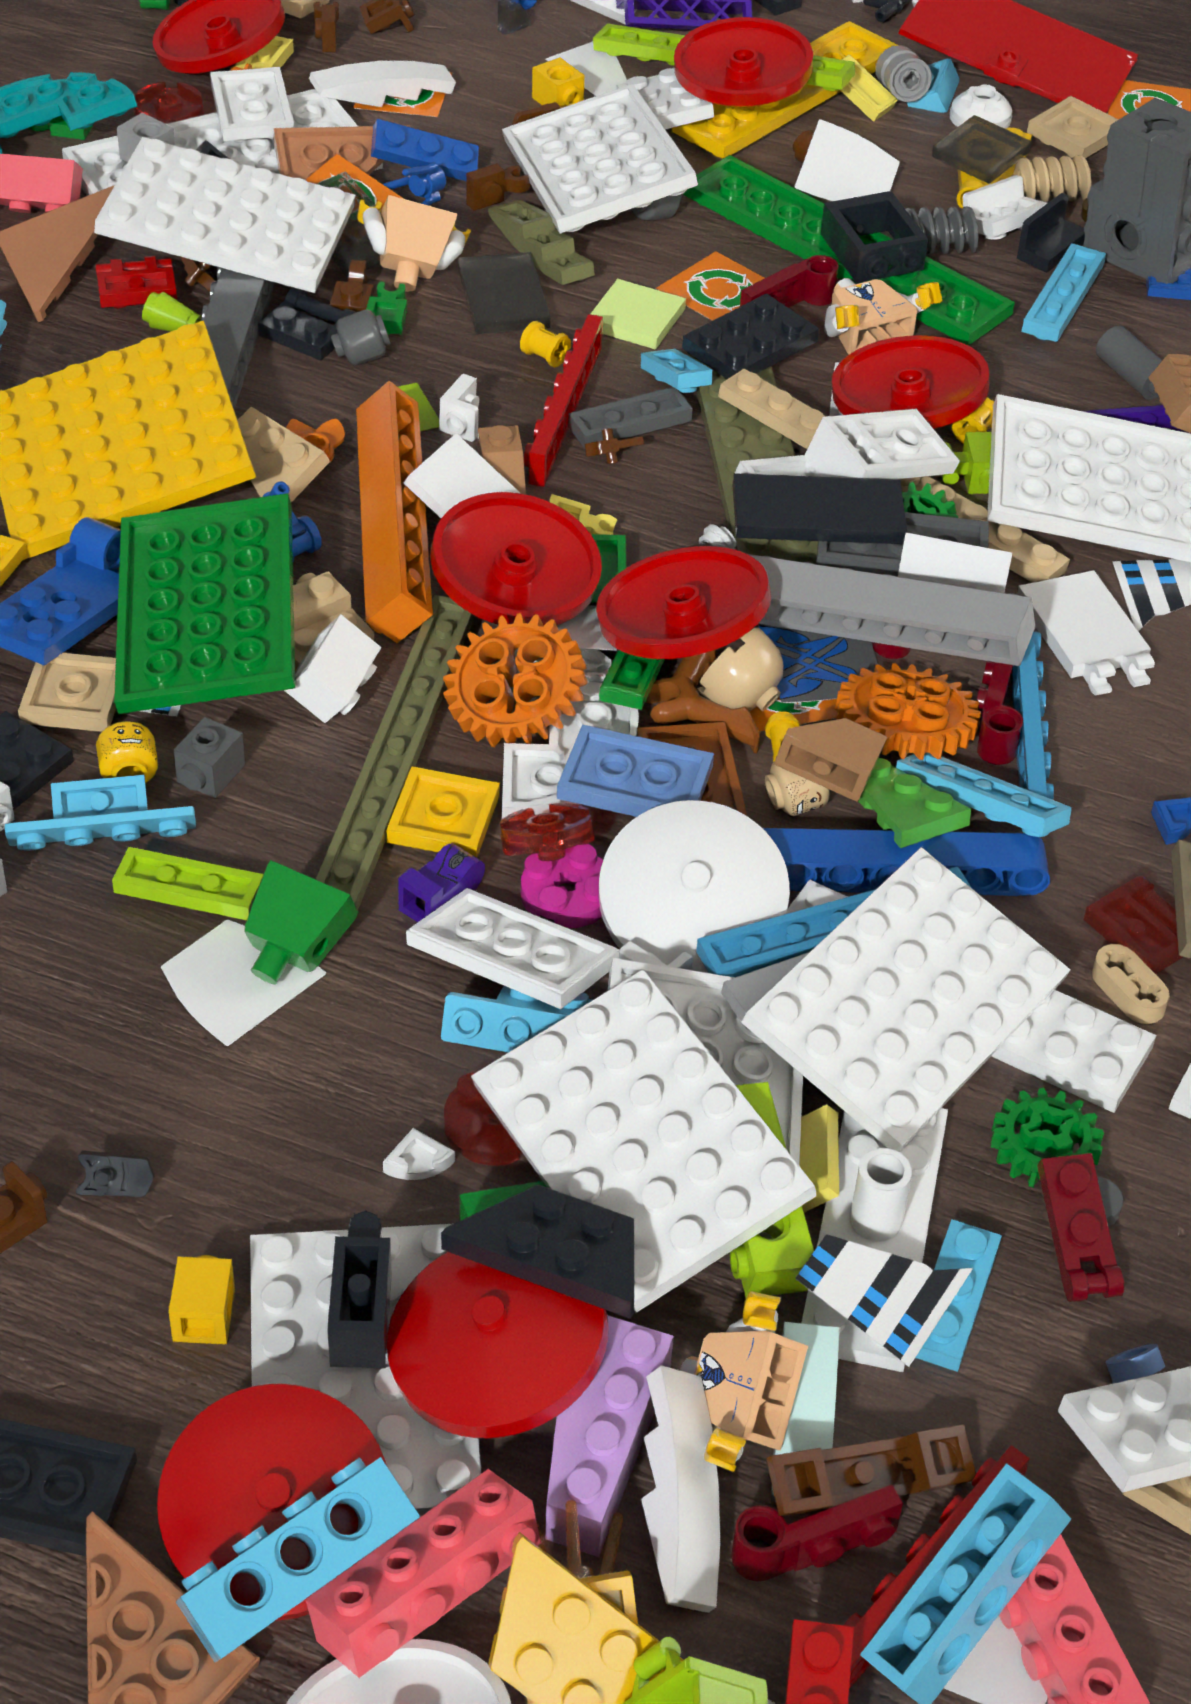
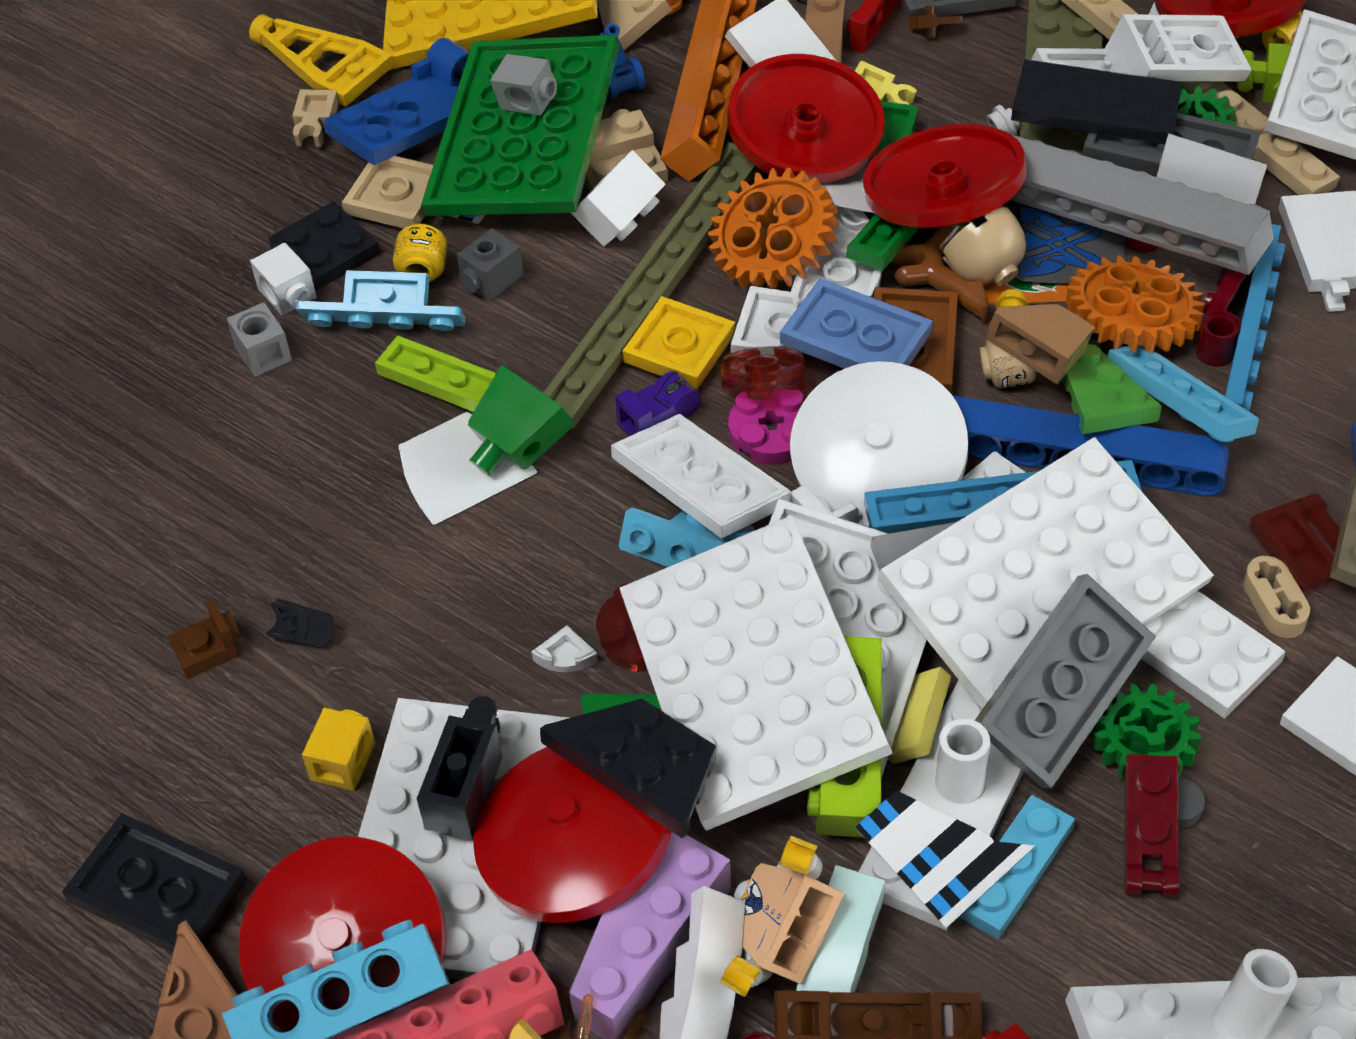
camera: 20 degrees right, 5 degrees up
medium blue tile [1106,1344,1165,1384] -> none
none -> light grey brick [490,54,557,115]
none -> dark grey plate [975,574,1156,788]

